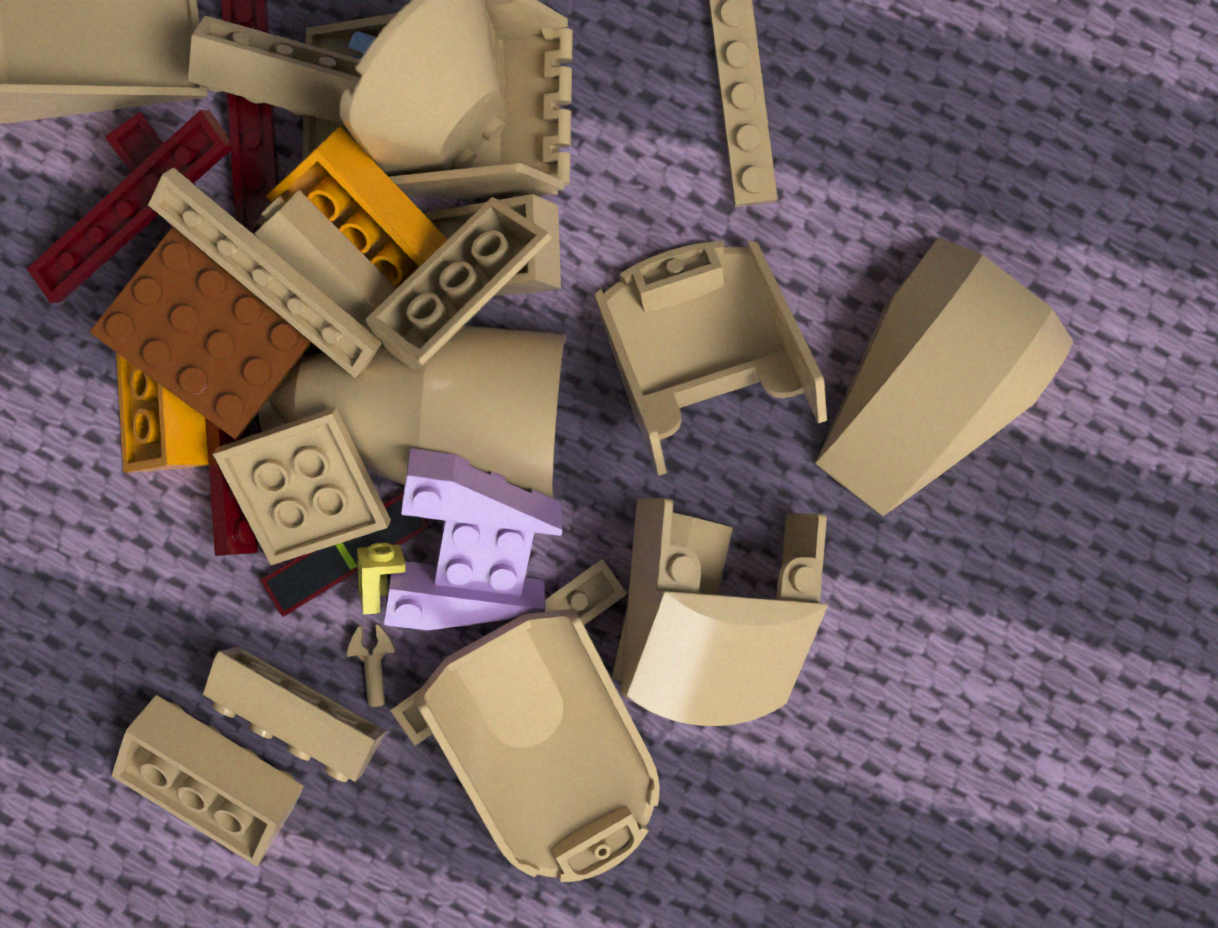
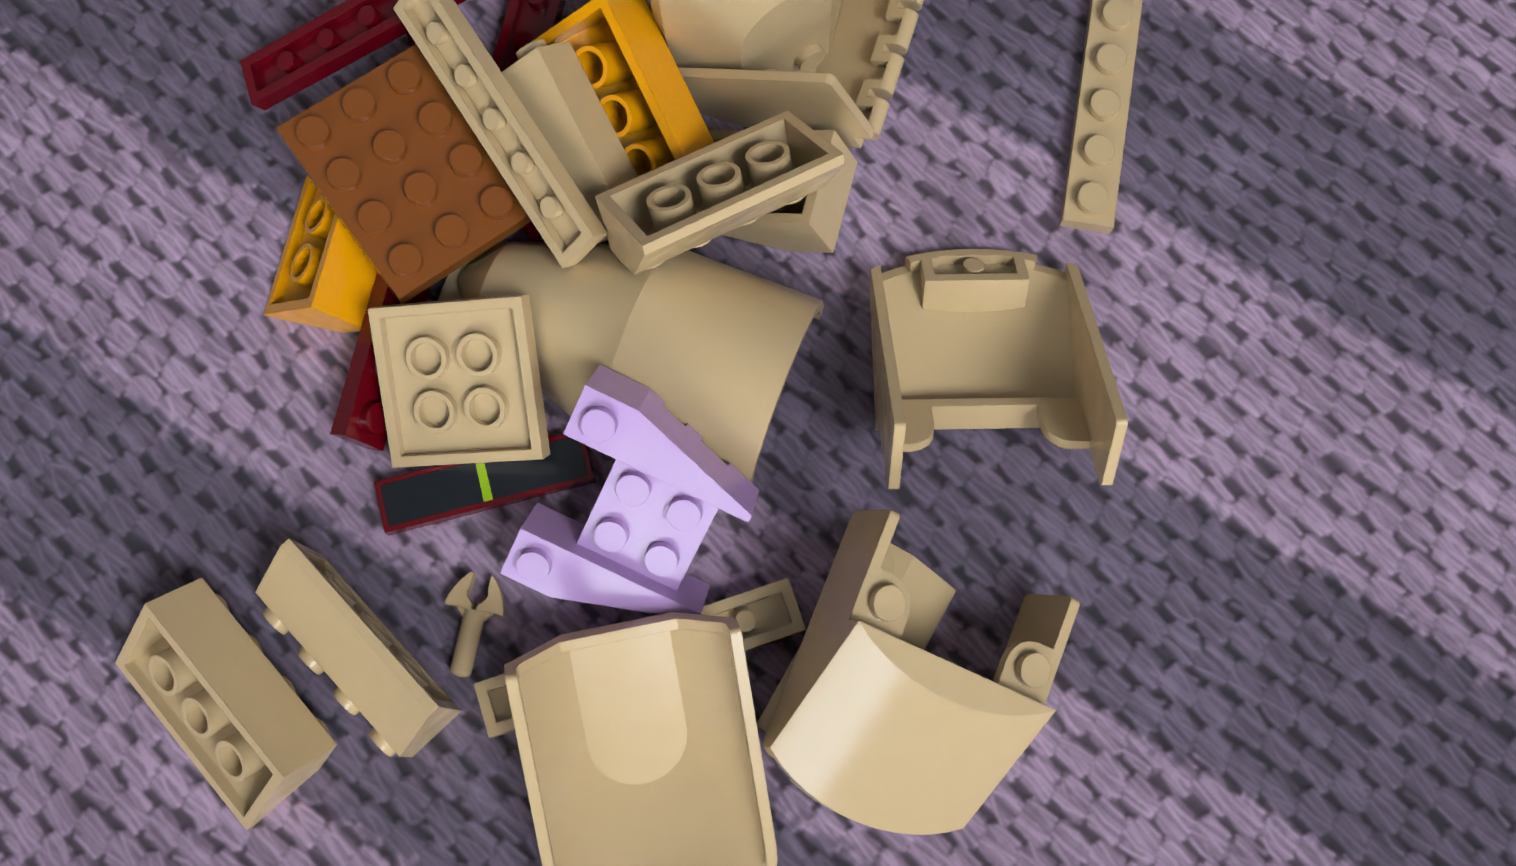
camera: 15 degrees right, 10 degrees down
light yellow bracket [357,542,406,615] -> none
tan windscreen [814,237,1073,516] -> none

